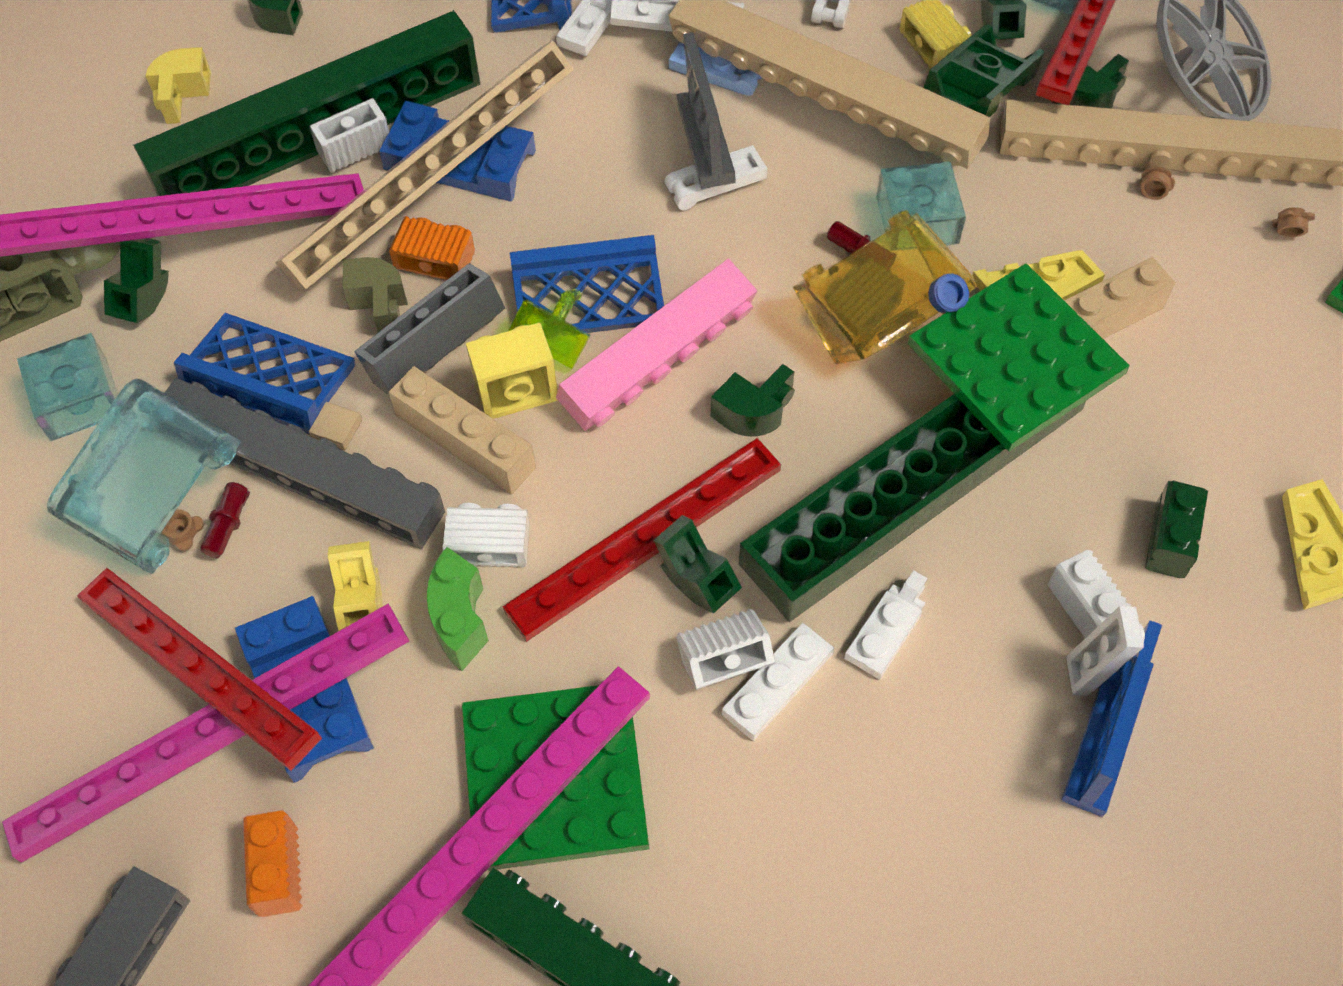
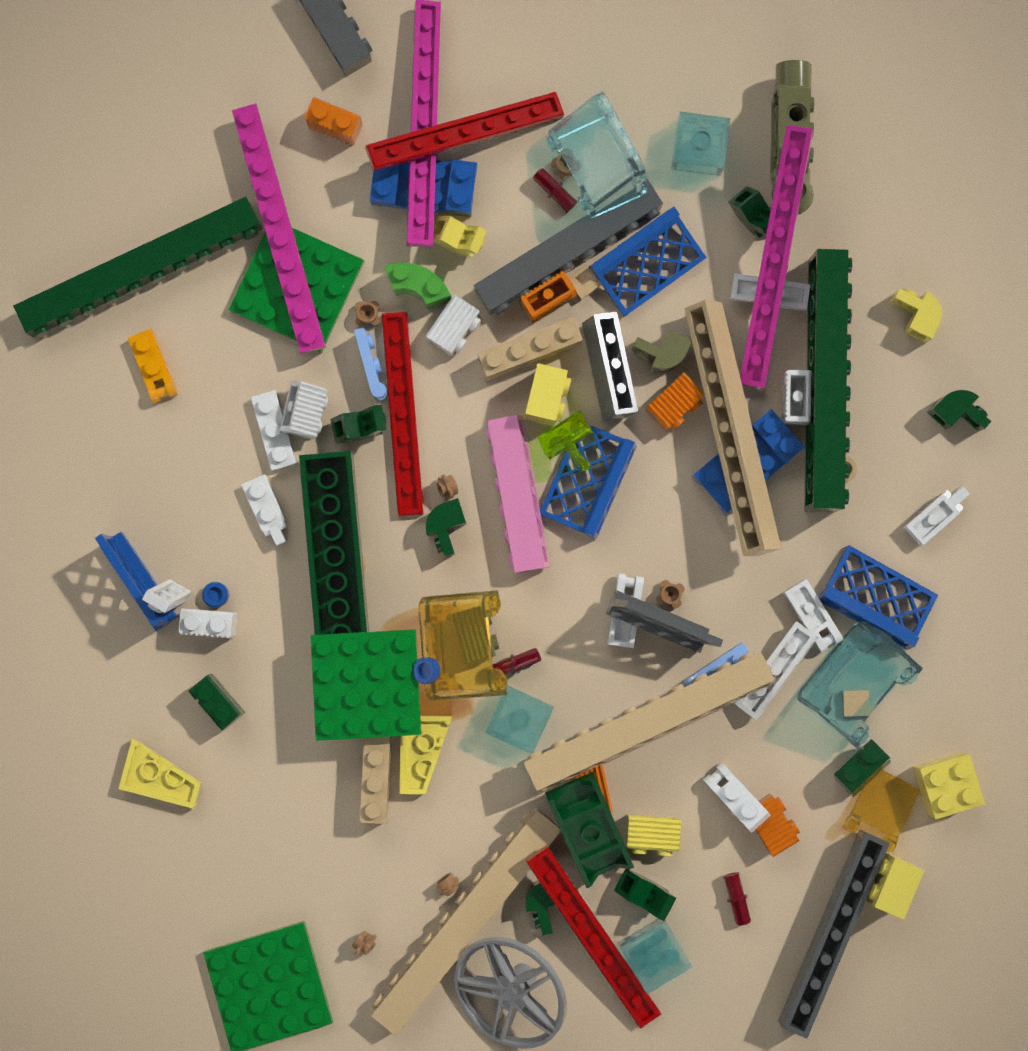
camera: 115 degrees right, 25 degrees up
none -> light orange plate [127,328,178,404]
none -> blue tile [202,582,229,608]
none -> medium nougat plate [354,301,381,327]
none -> light blue plate [354,328,388,401]
none -> medium nougat plate [436,474,458,501]
none -> orange brick [521,271,577,323]
none -> medium nougat plate [656,580,685,608]
none -> white plate [730,273,810,311]

